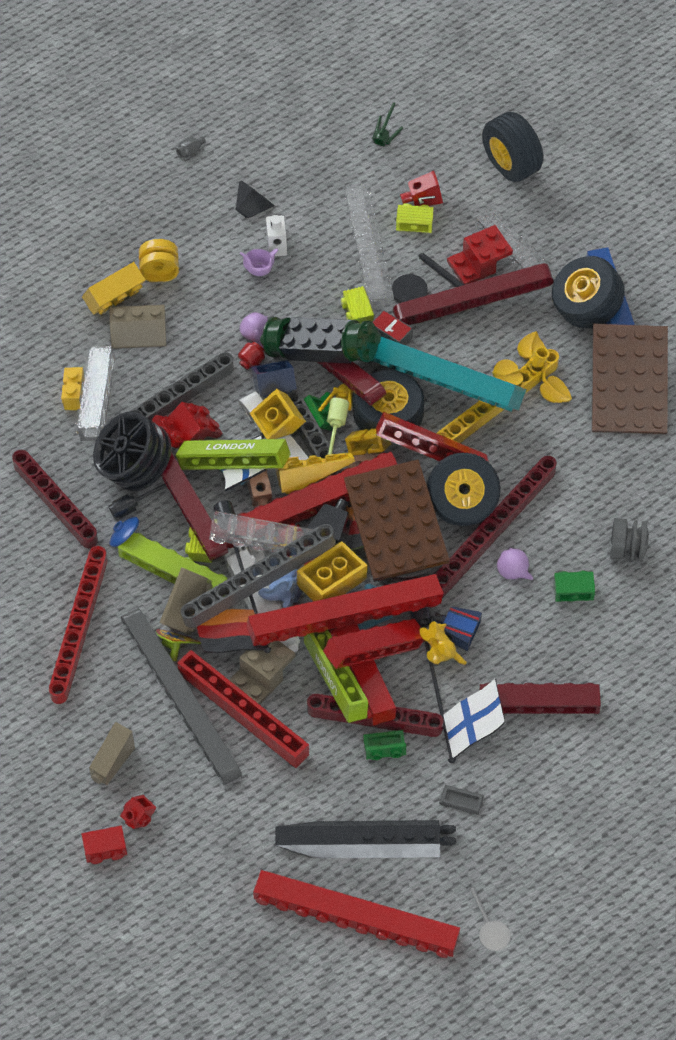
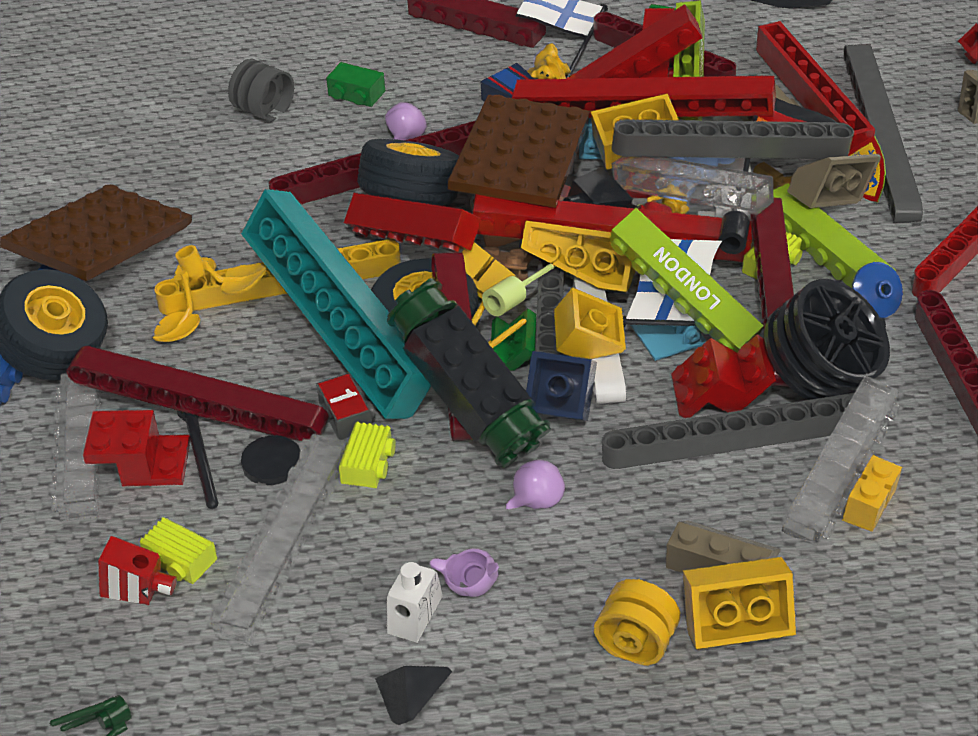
camera: 150 degrees left, 15 degrees down
red head [238,342,265,370] -> none

